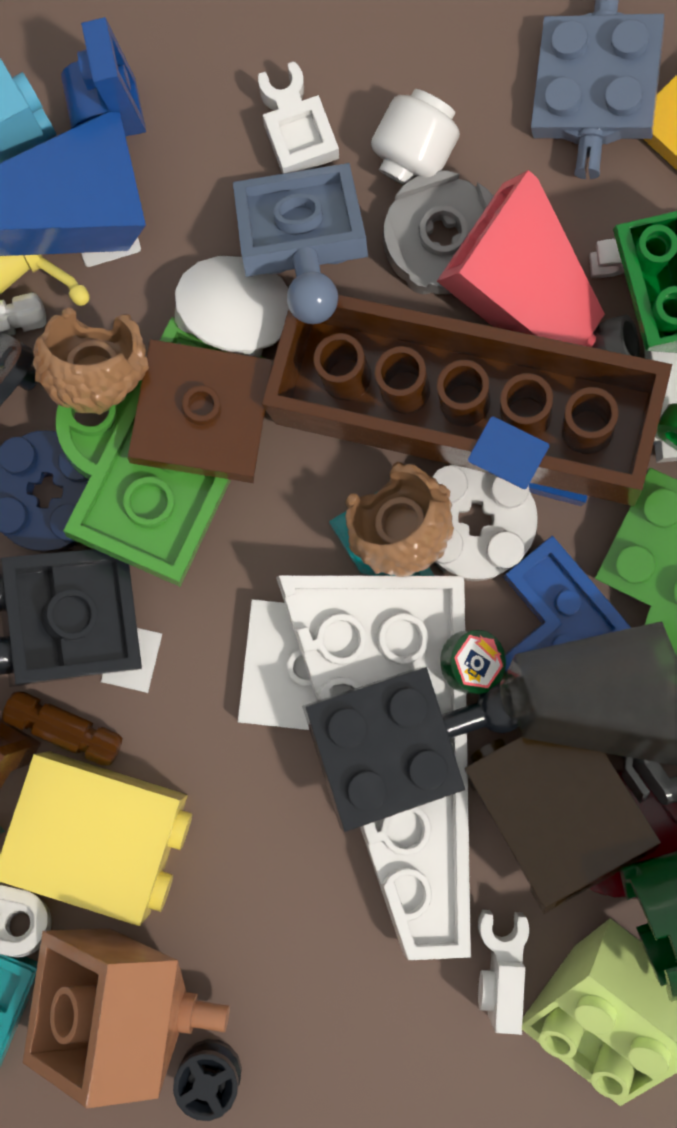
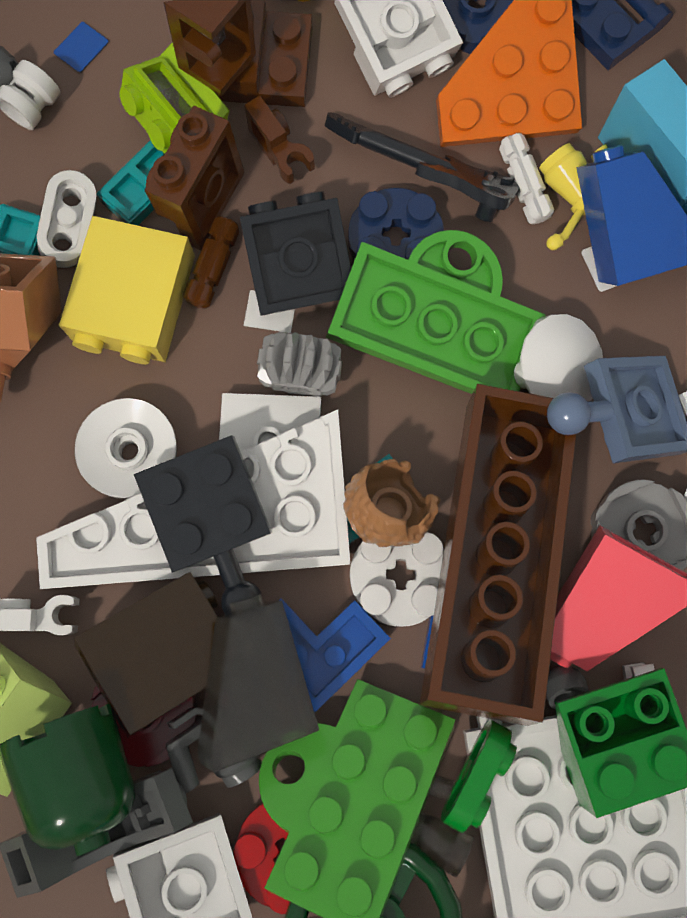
camera: 85 degrees right, 5 degrees down
medium nougat hair [33,307,149,415] -> none
reddish brown plate [128,339,273,483] -> none
tile [440,630,506,694] -> none
blue sticker [468,417,549,489] -> none
none -> white dish [75,398,177,498]
none -> light grey gear [257,332,342,397]

